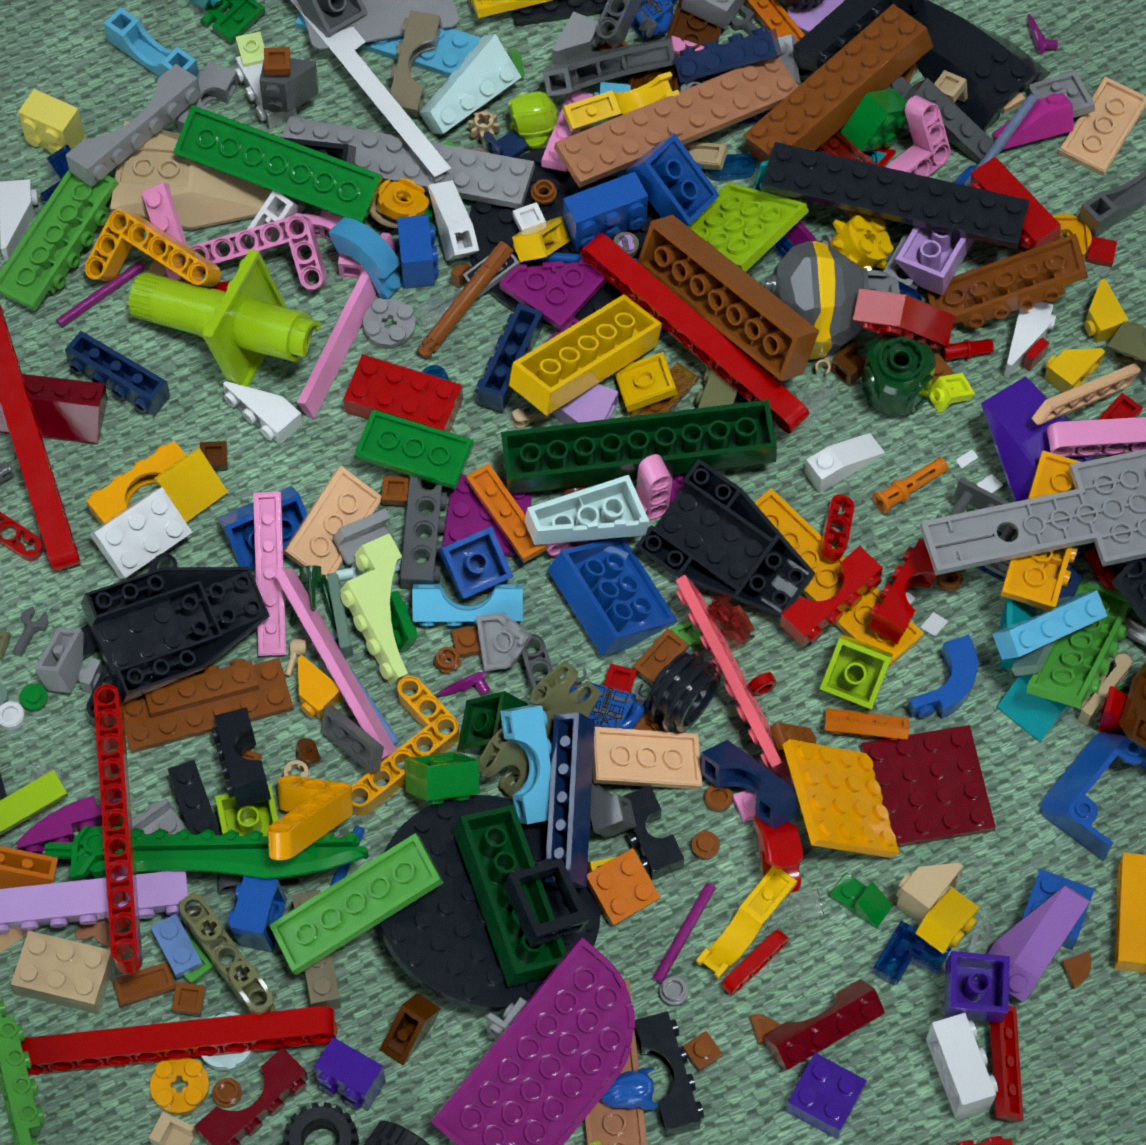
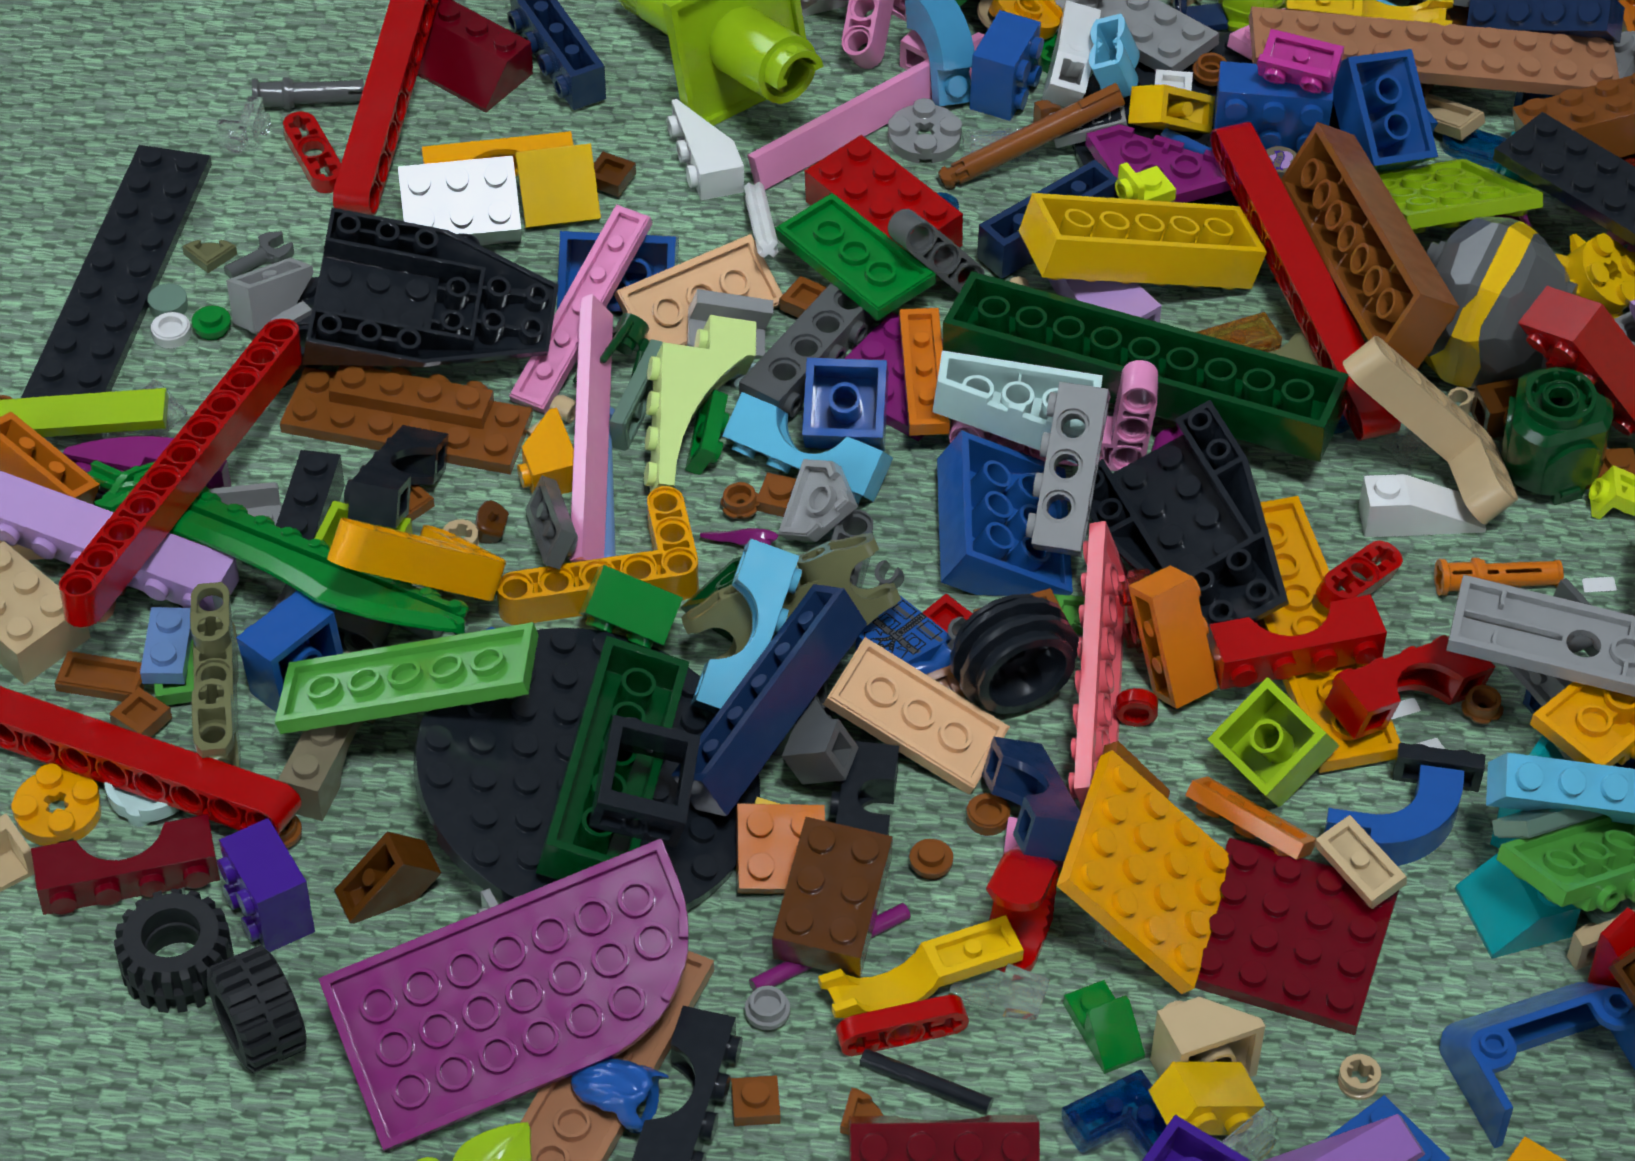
camera: 30 degrees right, 15 degrees down
dark orange plate [212,1078,242,1108] -> none
yellow tile [615,352,678,412] -> none
none -> white axle [744,182,779,258]
none -> reddish brown brick [772,817,893,978]
none -> black bar [860,1048,994,1115]
none -> dark grey beam [888,209,985,293]
none -> light grey brick [1026,381,1110,557]
none -> medium azure brick [1089,13,1140,98]
none -> neon yellow bracket [1115,162,1176,202]
none -> orange brick [1128,565,1218,709]
none -> dark pink bracket [1257,29,1344,93]
none -> tan plate [1315,815,1407,909]
none -> tan bush [1338,1054,1381,1100]
none -> tan beam [1343,336,1518,525]
none -> black plate [1392,743,1486,792]

